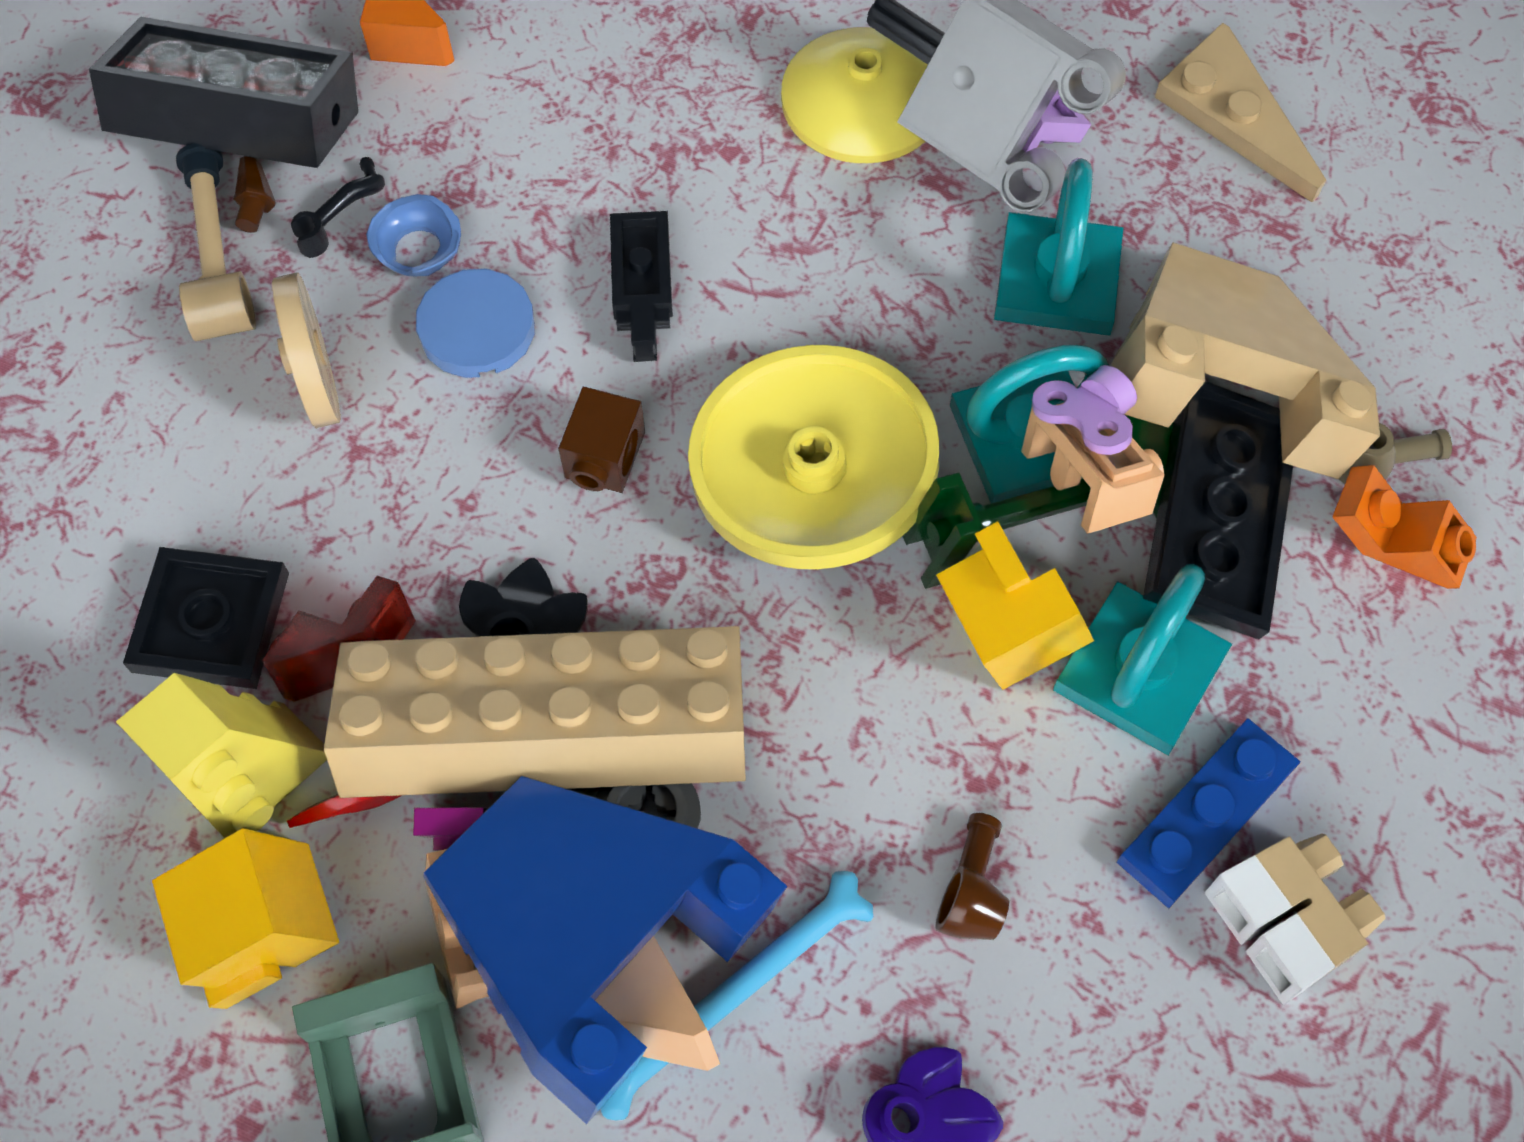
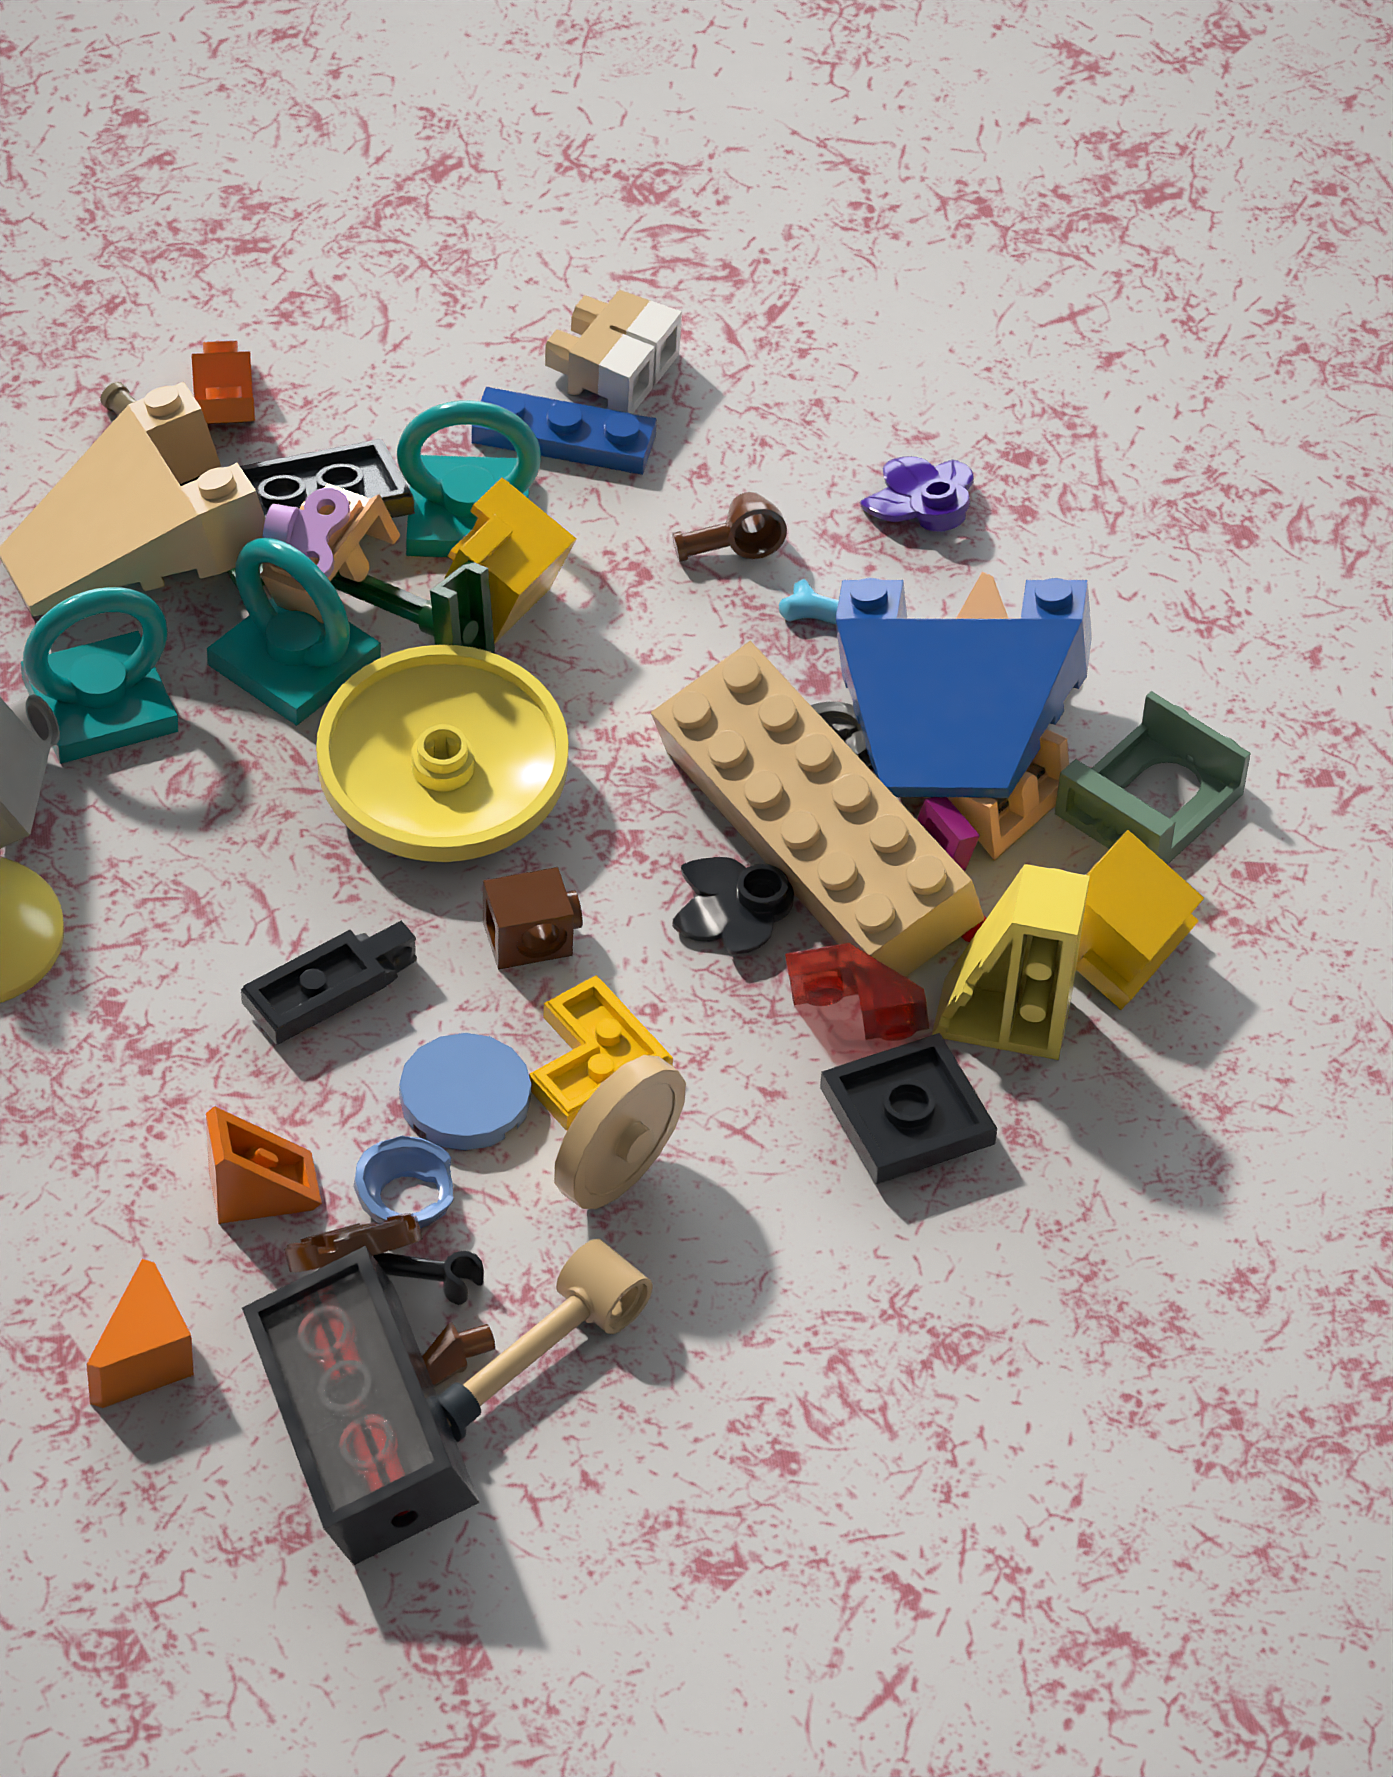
camera: 125 degrees left, 15 degrees down
none -> orange slope [206,1106,322,1224]
none -> reddish brown tile [284,1213,423,1273]
none -> yellow tile [529,975,673,1131]

